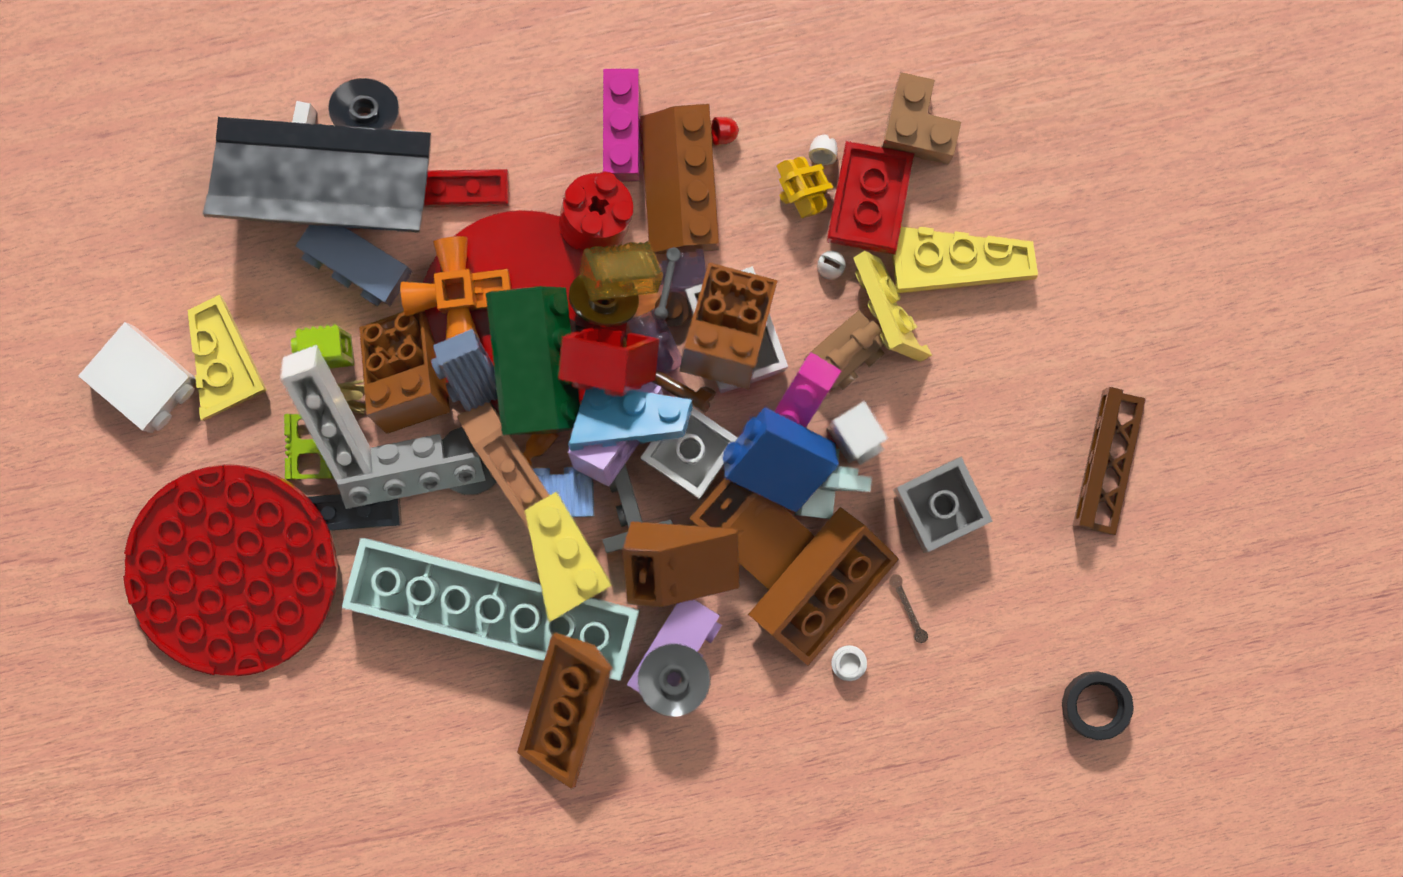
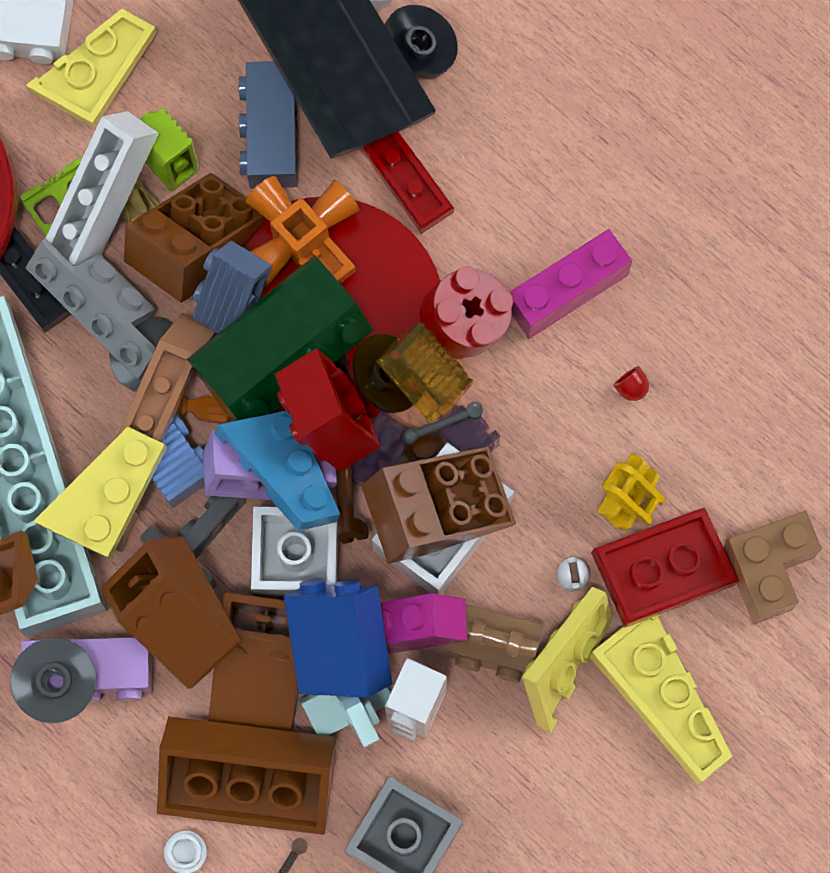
camera: 55 degrees right, 10 degrees down
dark orange slope [640,104,719,255] -> none
white hinge [809,134,838,165] -> none

